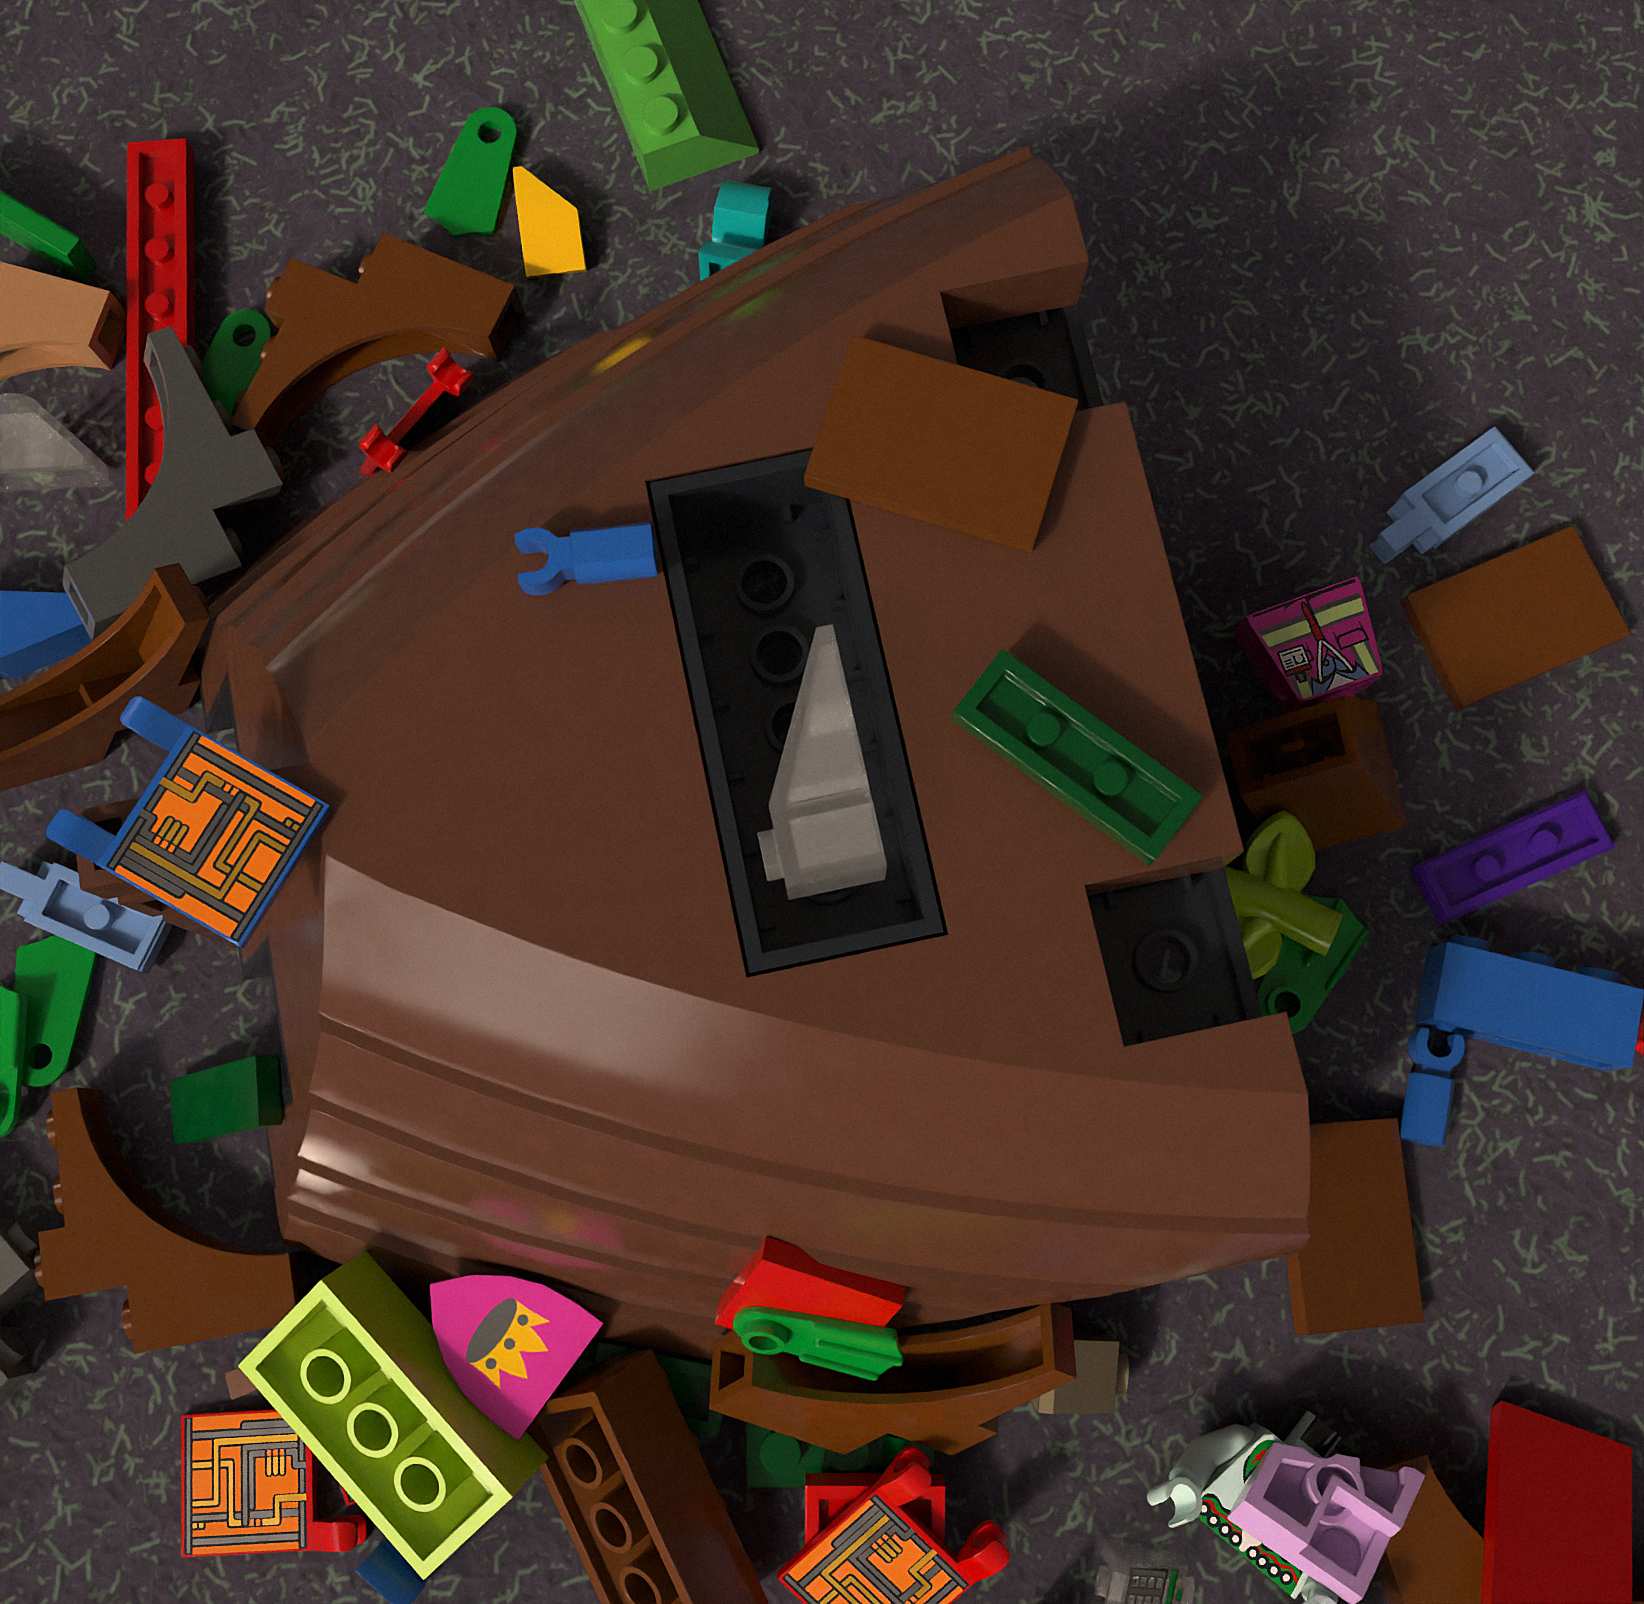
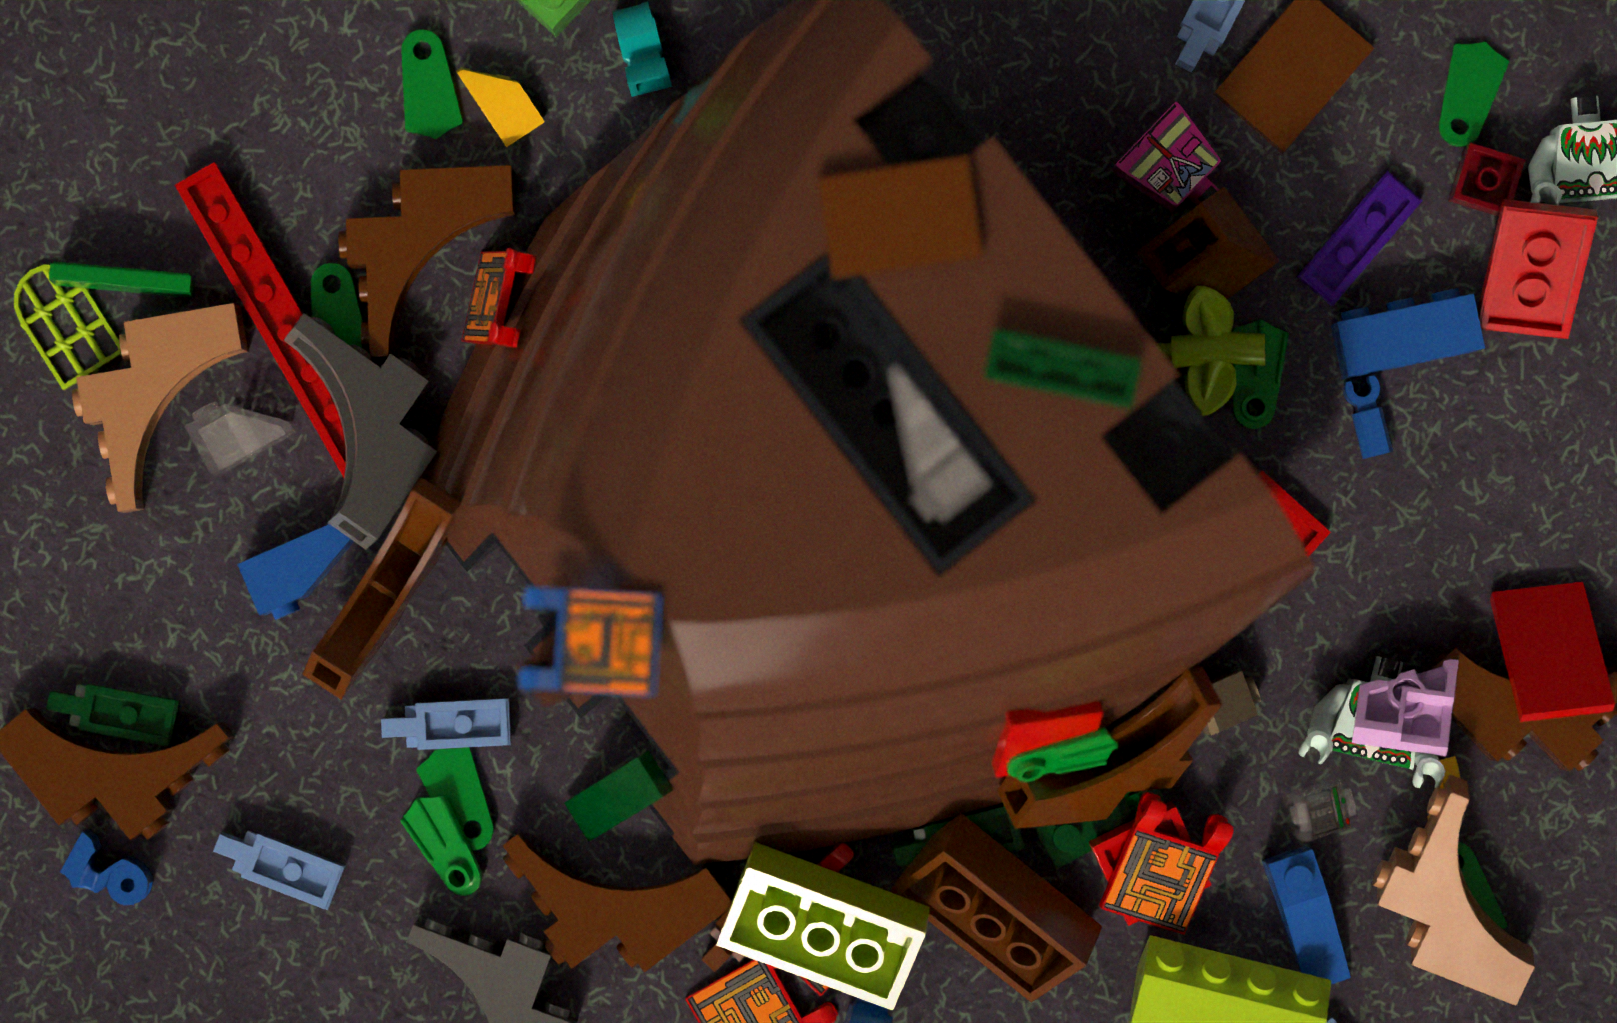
camera: 30 degrees left, 10 degrees up
dark pink shield [430,1274,604,1440] -> none
blue bar [514,521,659,596] -> none
reddish brown tile [1286,1118,1424,1335] -> none

